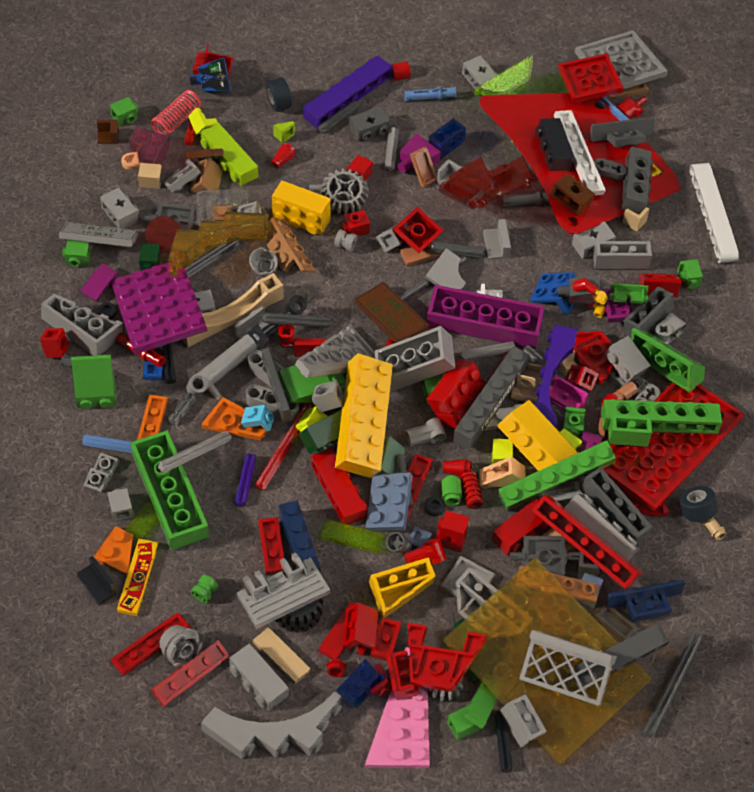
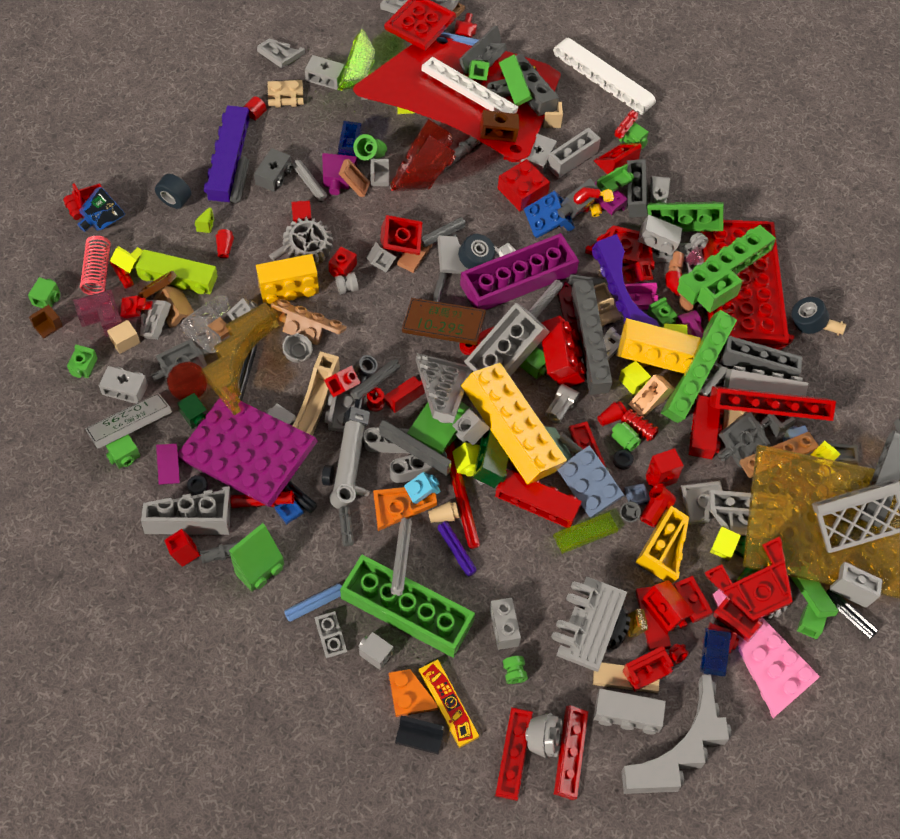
camera: 40 degrees left, 5 degrees up
light nougat tile [121,152,140,170] -> none
clear neon green tile [125,501,158,540] -> none
orange tile [137,395,168,440] -> none
red plate [258,517,285,576] -> none
dark blue brick [278,500,321,574] -> none
medium blue pin [404,87,456,102] -> none
light grey panel [483,219,511,259] -> none
black brick [535,118,575,171] -> none
dark blue bracket [605,580,685,622] -> none
none -> bright green brick [67,344,98,378]
none -> red plate [120,295,153,318]
none -> light grey wing [257,39,305,68]
none -> tan plate [268,80,304,108]
none -> black tile [322,465,334,486]
none -> red brick [324,365,360,397]
none -> bright green plant [353,134,387,160]
none -> tan cone [428,501,460,523]
none -> black wheel [458,234,495,269]
none -> bright green brick [468,60,489,81]
none -> light grey brick [490,598,521,650]
none -> red brick [498,159,550,212]
none -> bright green tile [499,54,532,106]
none -> red axle [614,110,638,139]
none -> red hinge [623,646,674,692]
none -> clear yellow plate [627,609,648,637]
none -> clear pink plate [685,249,702,266]
none -> light grey plate [690,233,708,250]
none -> neon yellow panel [710,527,740,561]
none -> neon yellow panel [811,441,841,476]

